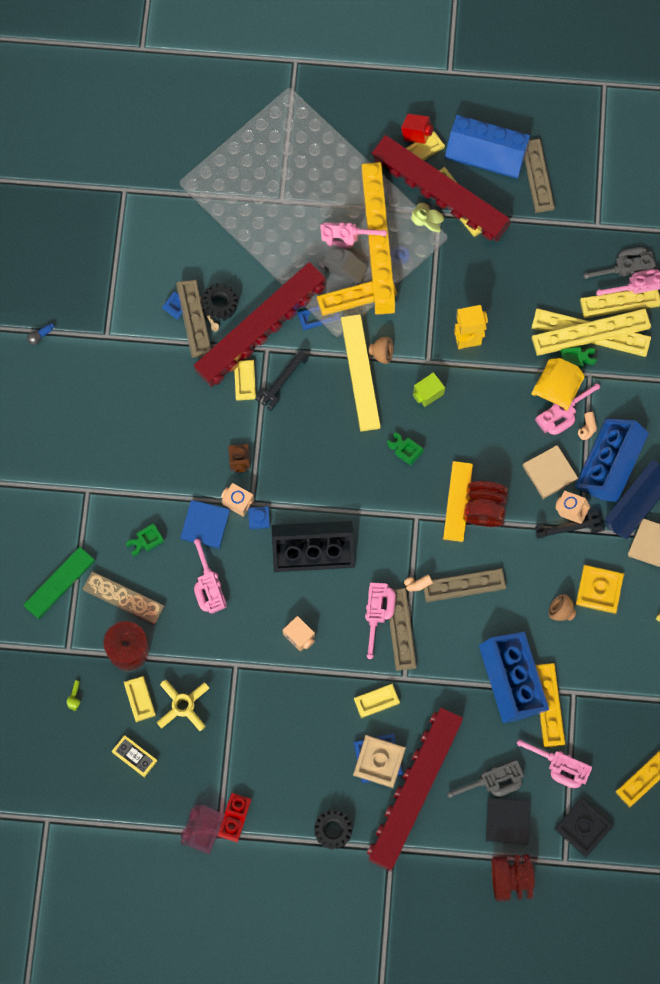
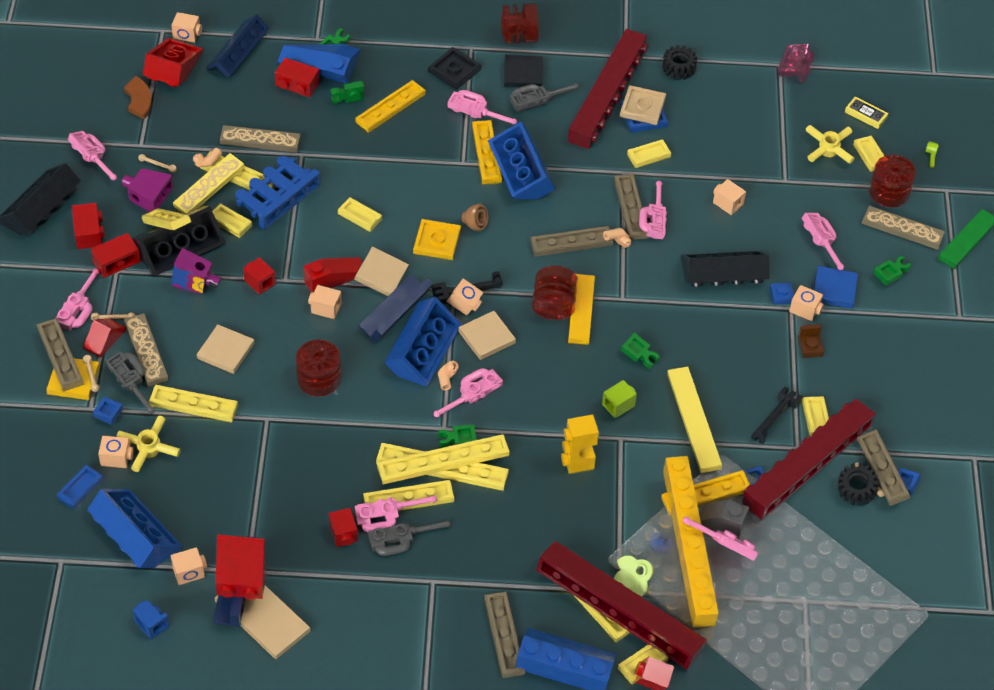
camera: 175 degrees right, 20 degrees down
red slope [218,793,251,843] -> none
medium nougat brick [369,337,393,364] -> none
yellow slope [532,358,585,411] -> none

